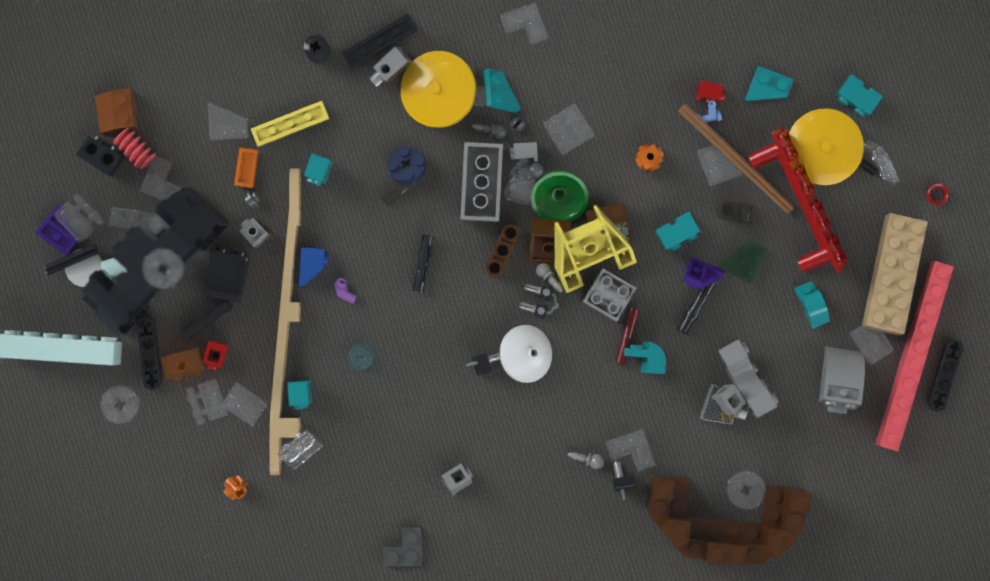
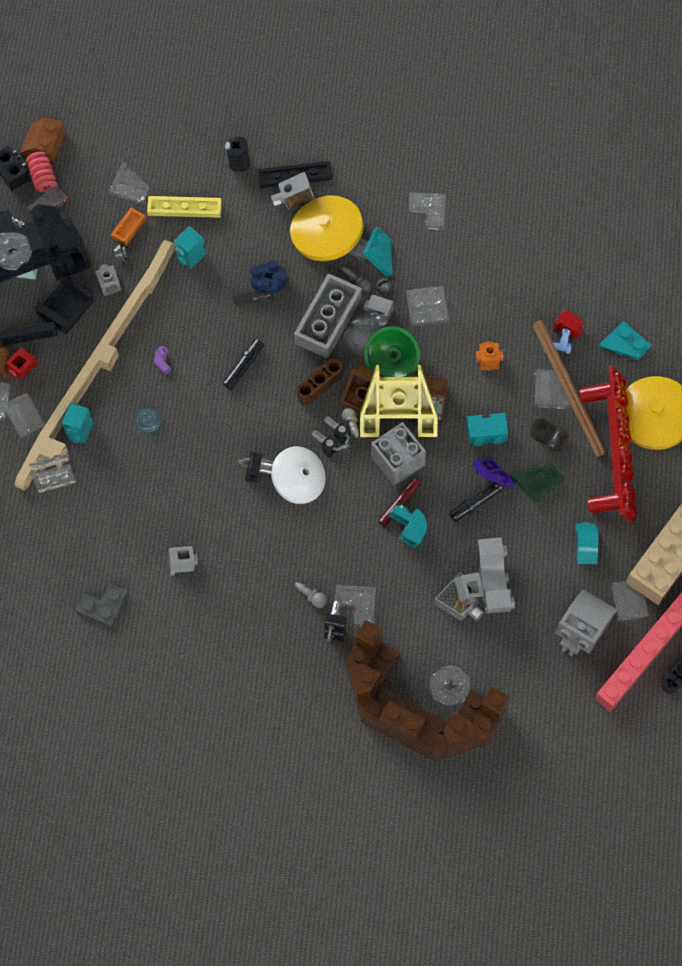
camera: 30 degrees right, 20 degrees down
blue slope [299,247,329,287] -> none

